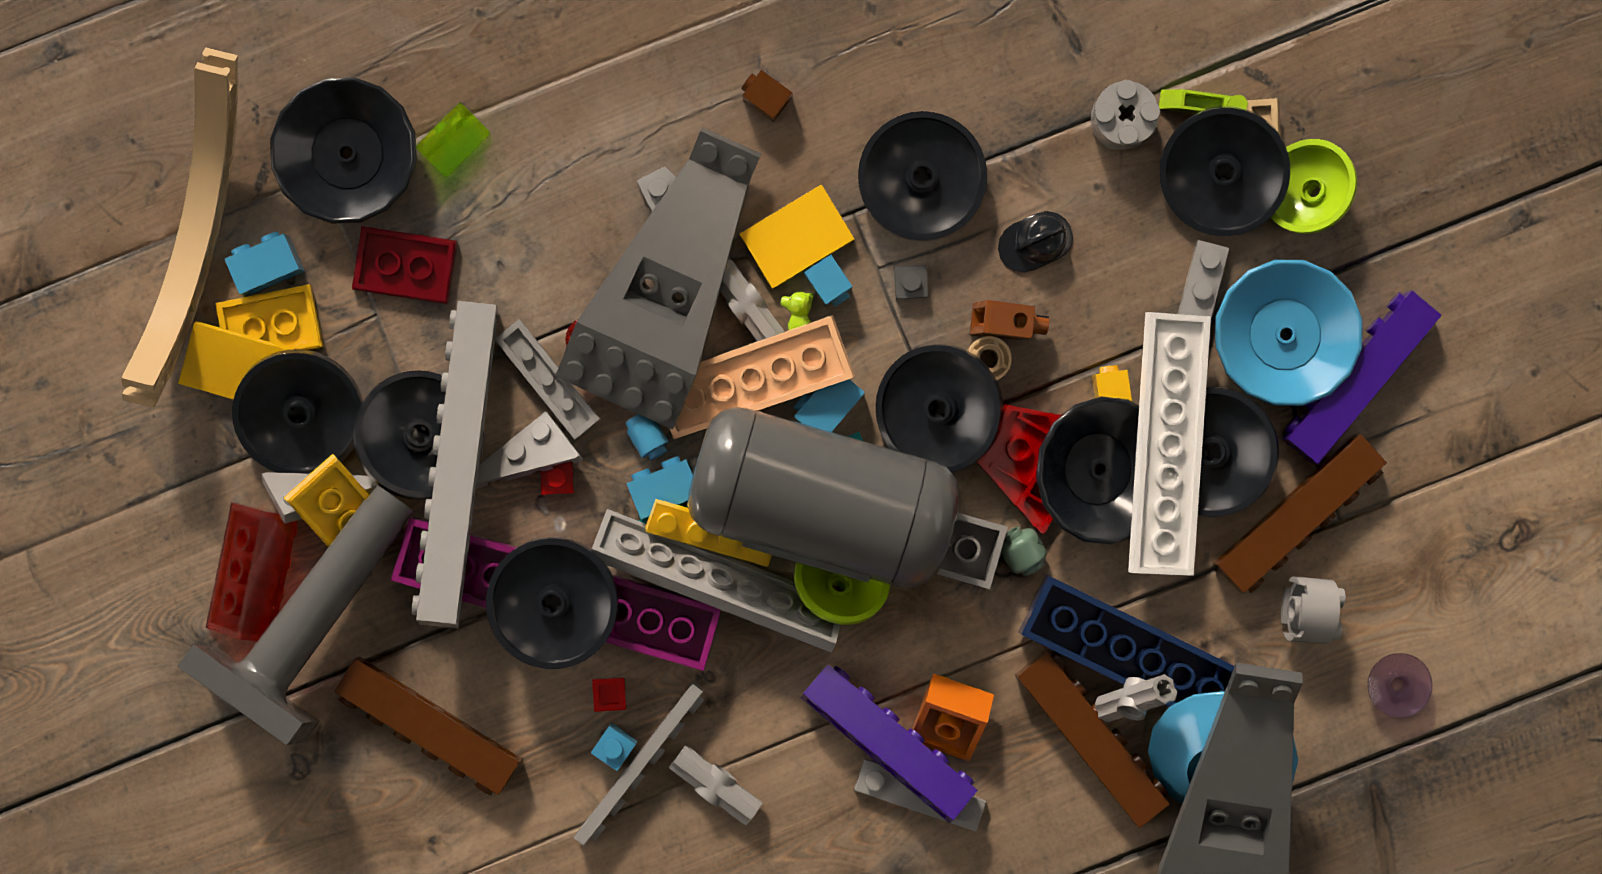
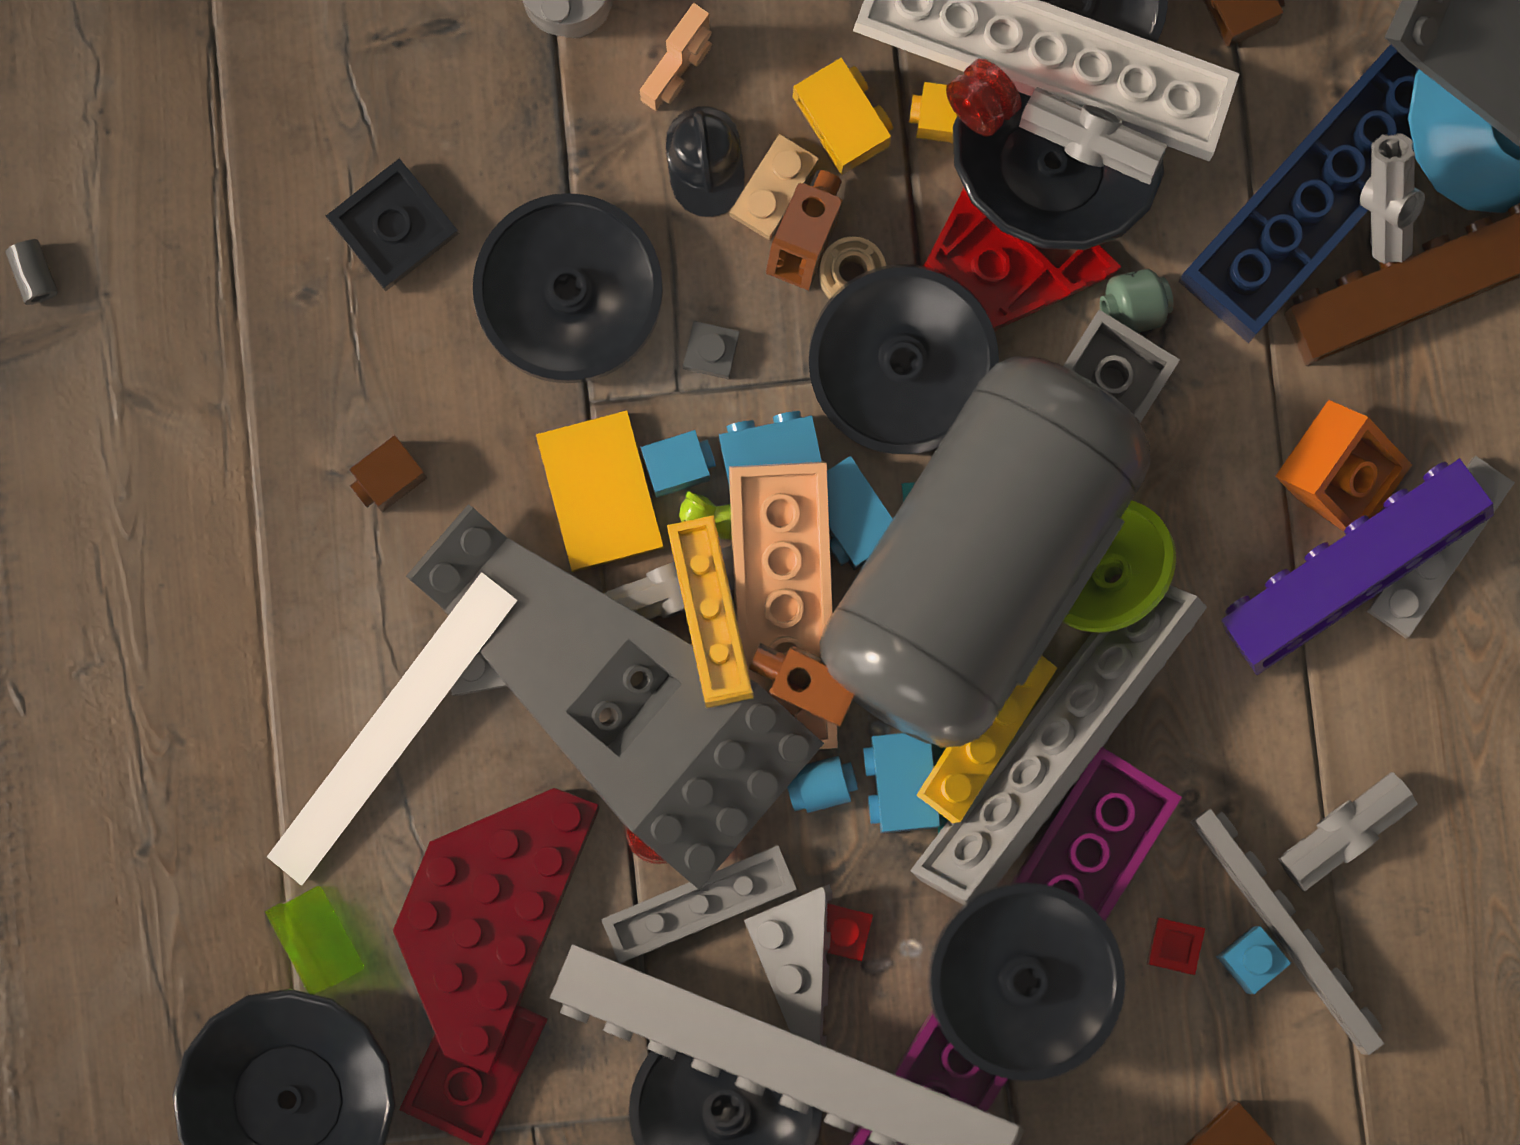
camera: 75 degrees left, 5 degrees down
none -> white sticker [267,572,517,886]
none -> black plate [326,158,459,292]
none -> dark red plate [393,788,600,1075]
none -> light nougat plate [640,3,712,111]
none -> yellow tile [667,515,754,708]
none -> dark azure brick [719,411,822,491]
none -> tan plate [730,134,819,240]
none -> dark orange torso [749,643,854,726]
none -> yellow brick [793,57,893,175]
none -> clear red wheel [946,59,1021,136]
none -> light grey piece [1019,87,1168,185]

